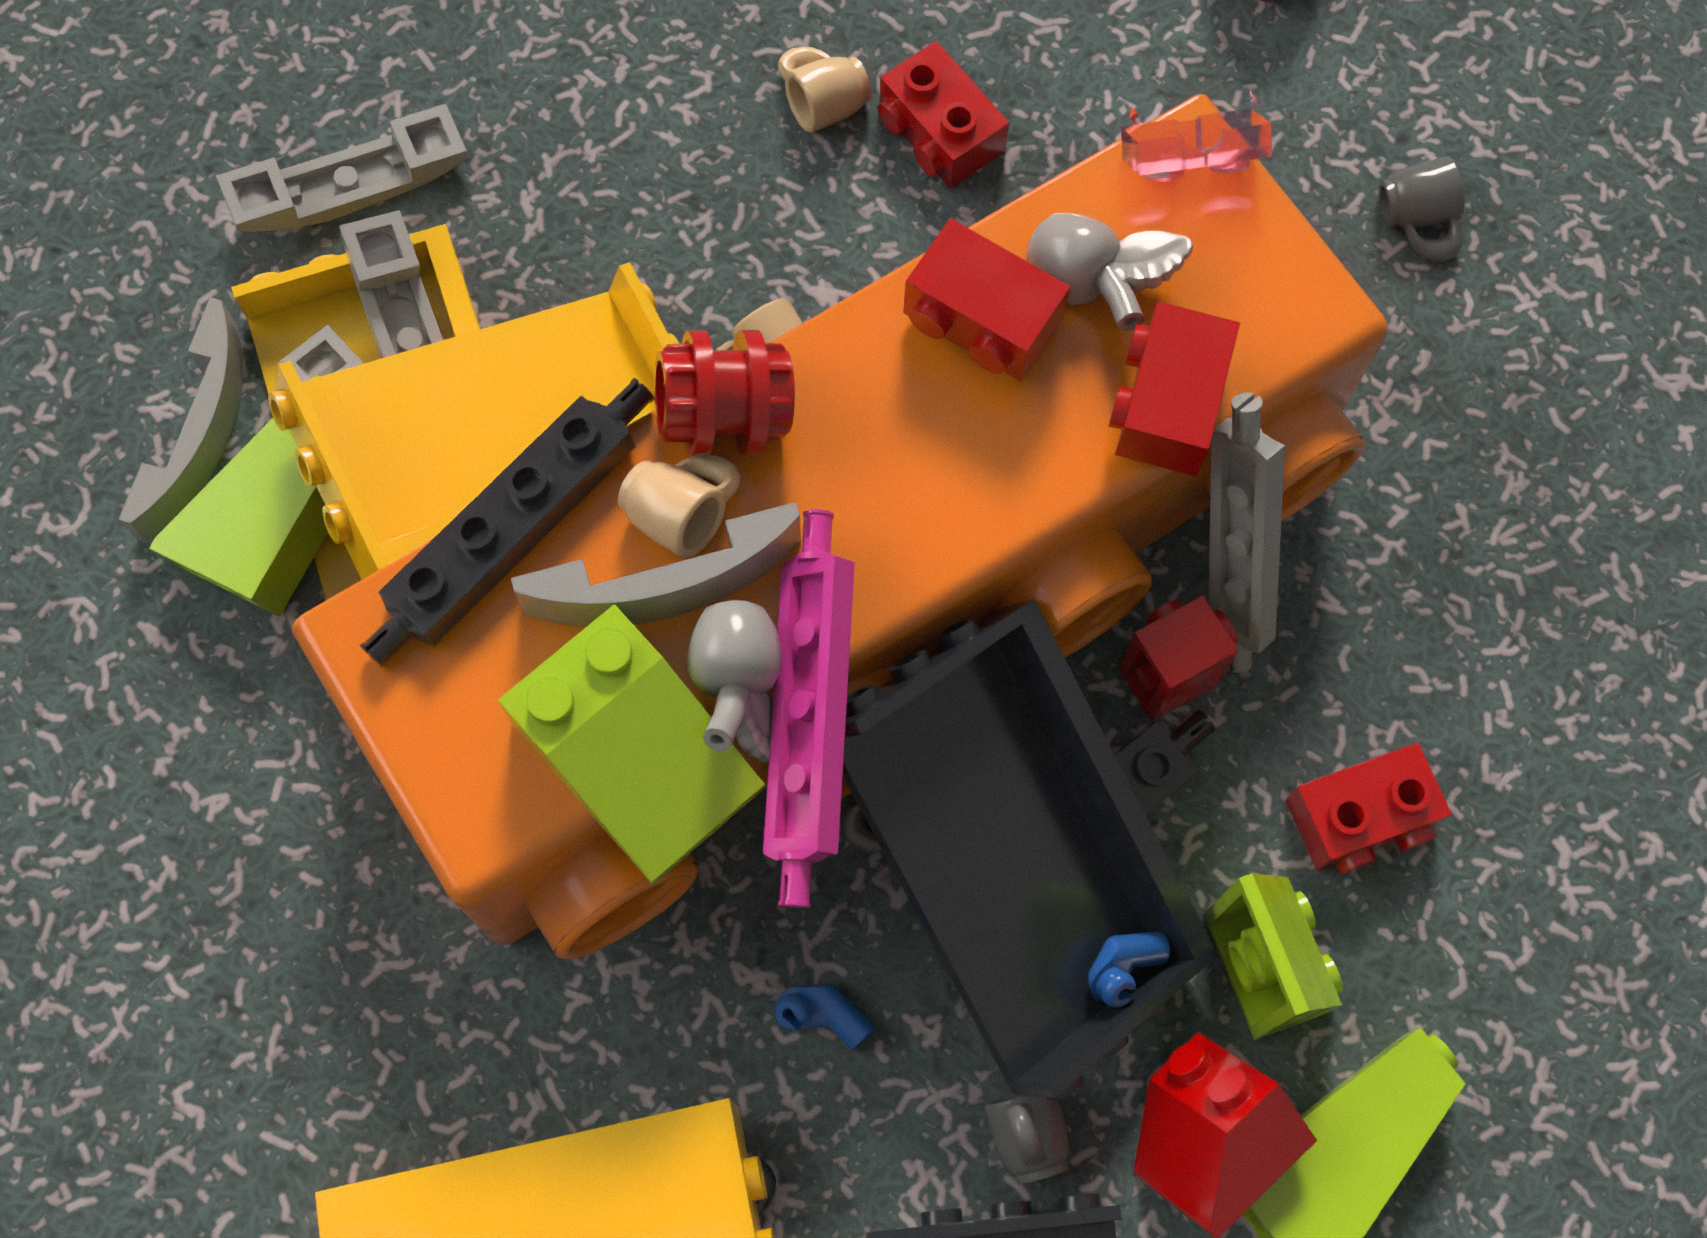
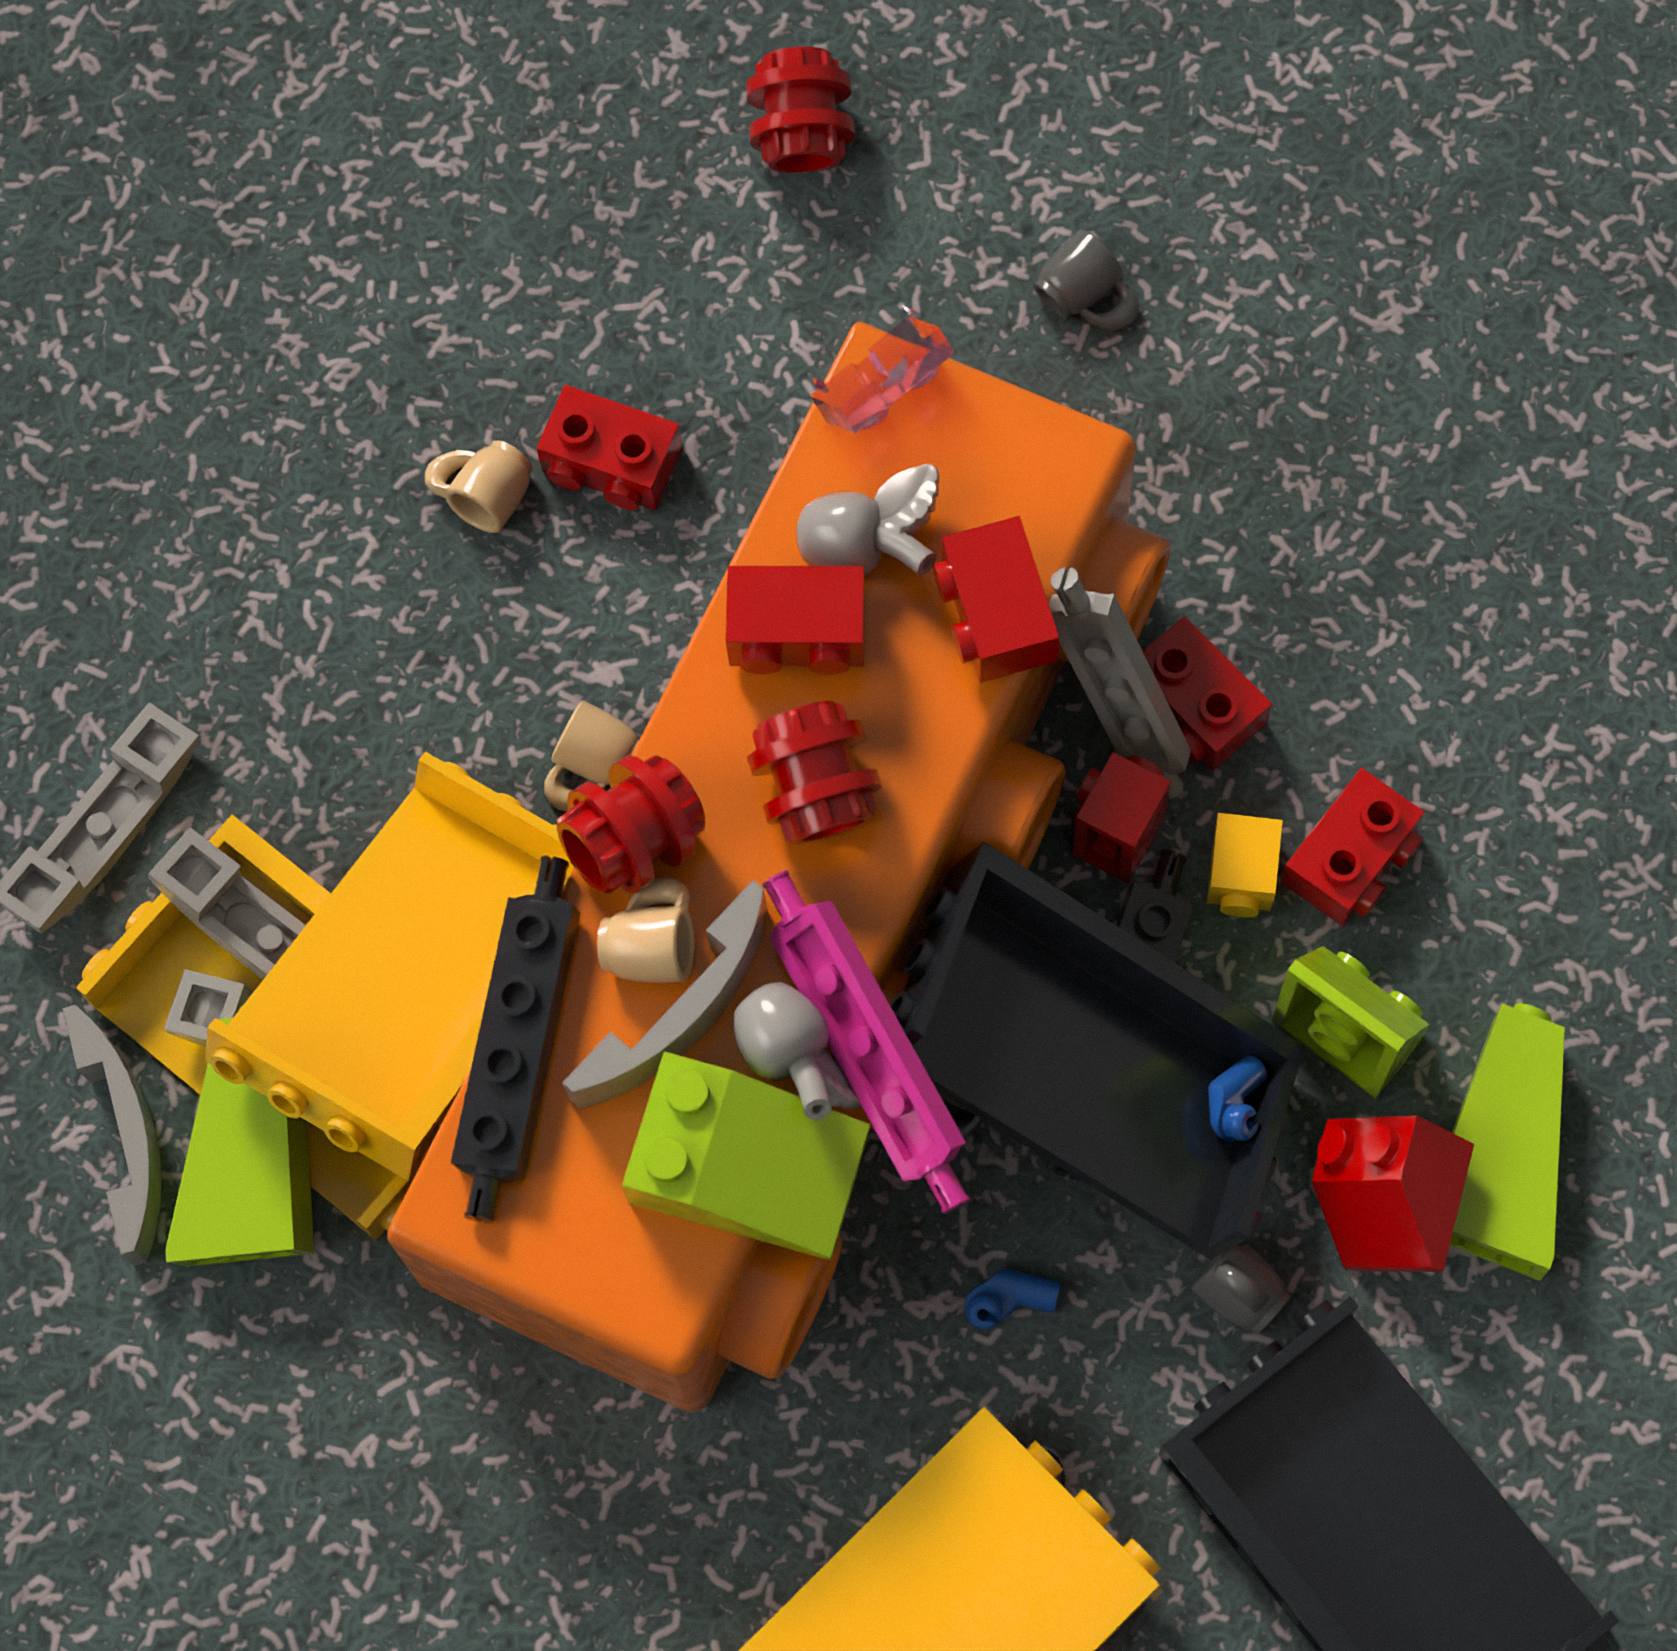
camera: 25 degrees left, 0 degrees up
none -> red piece [747,700,882,844]
none -> red brick [1142,615,1272,771]
none -> yellow brick [1206,813,1283,918]

